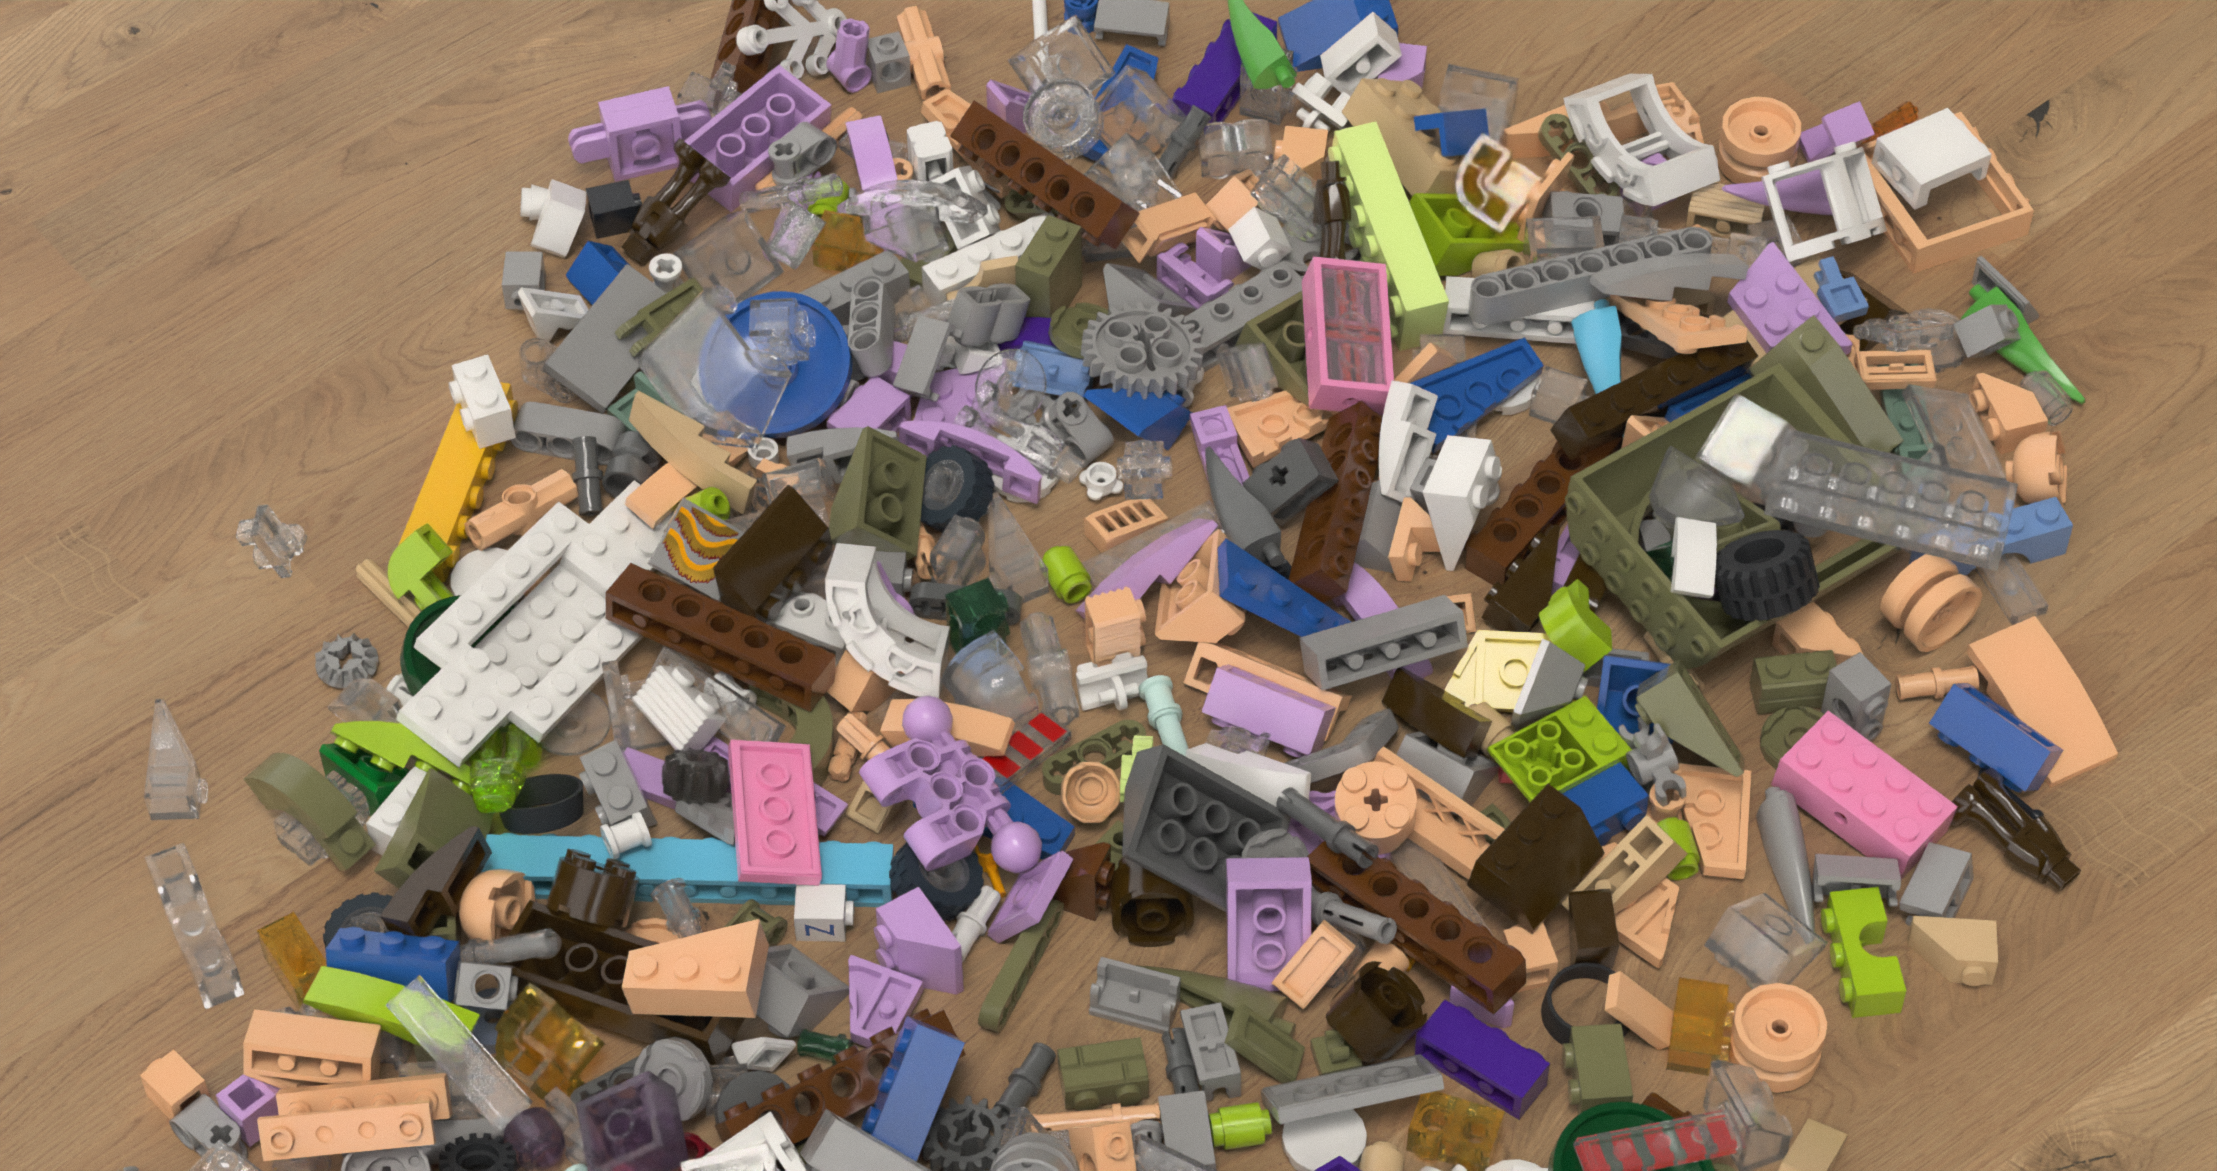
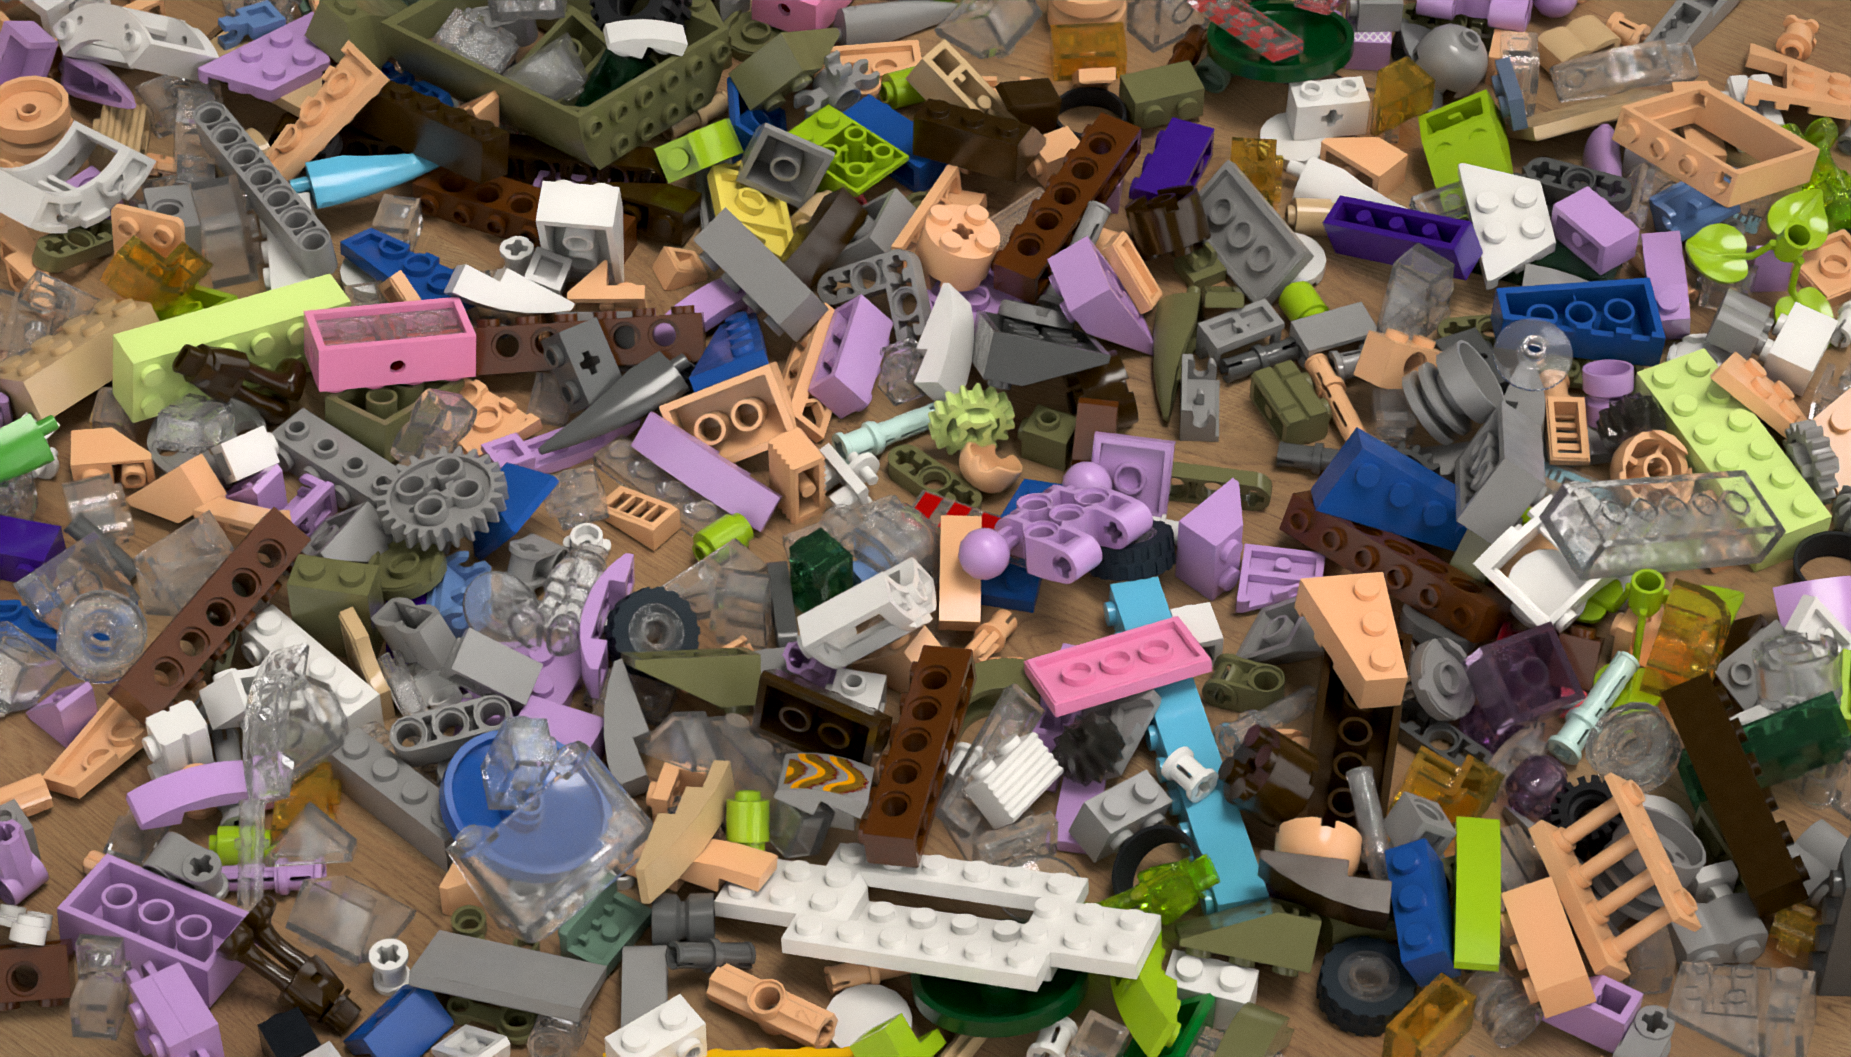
camera: 105 degrees left, 5 degrees down
clear tile [385,975,533,1132] -> none
olive hinge [615,277,717,358] -> none
tan slope [845,780,905,834] -> none
dark grey pin [1276,787,1379,868] -> none
blue panel [1414,108,1491,157] -> none
tan brick [1472,249,1526,278] -> none
light grey slope [1589,253,1749,301] -> none

